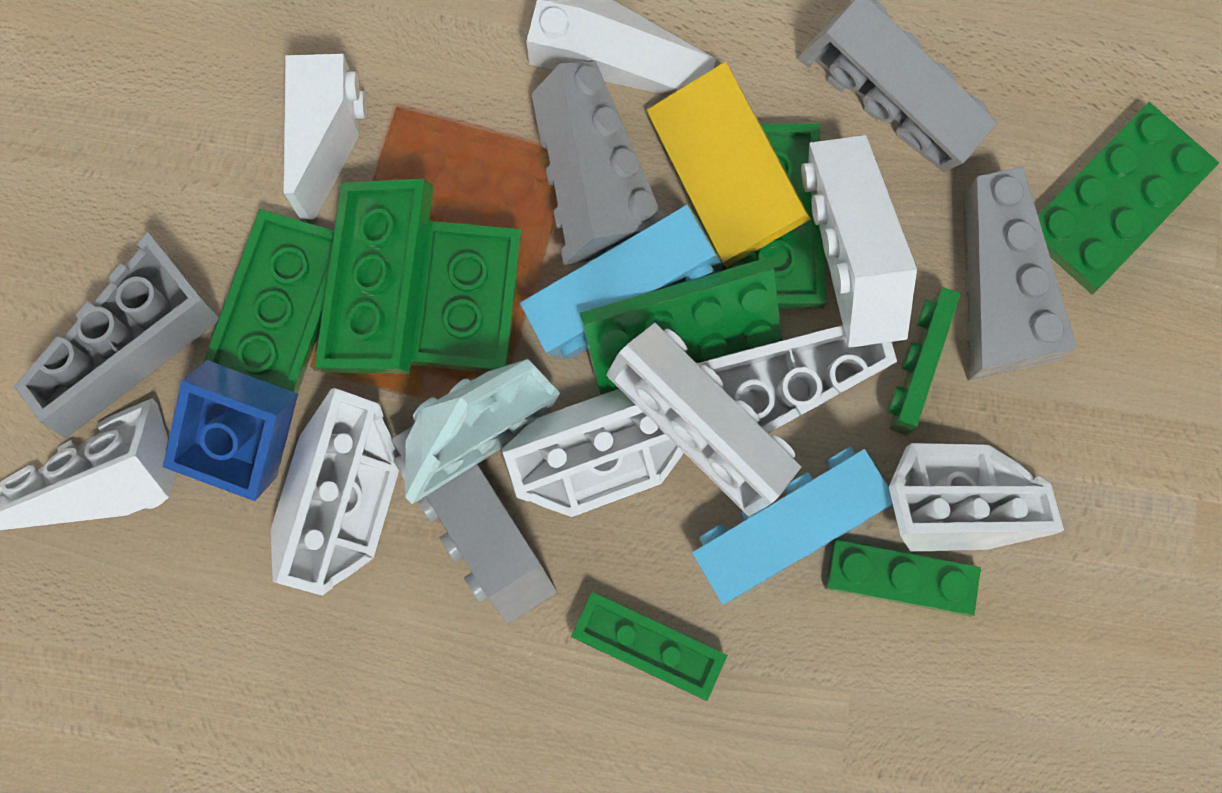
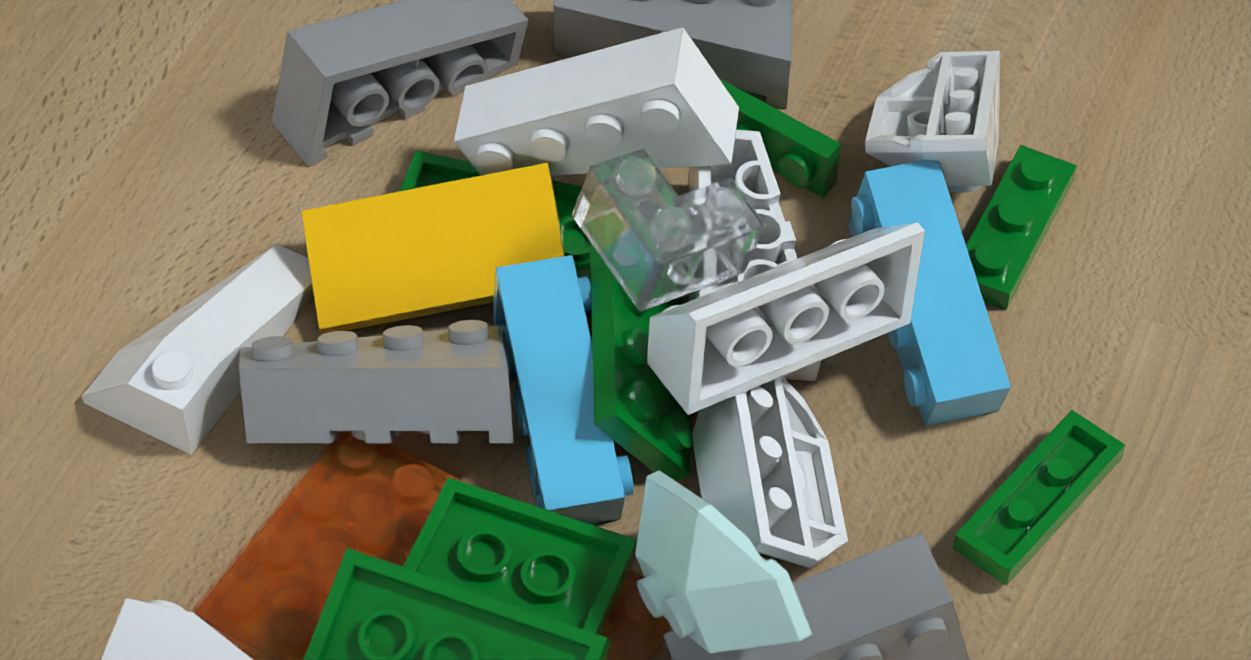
camera: 75 degrees left, 25 degrees down
none -> clear brick [572,148,766,312]

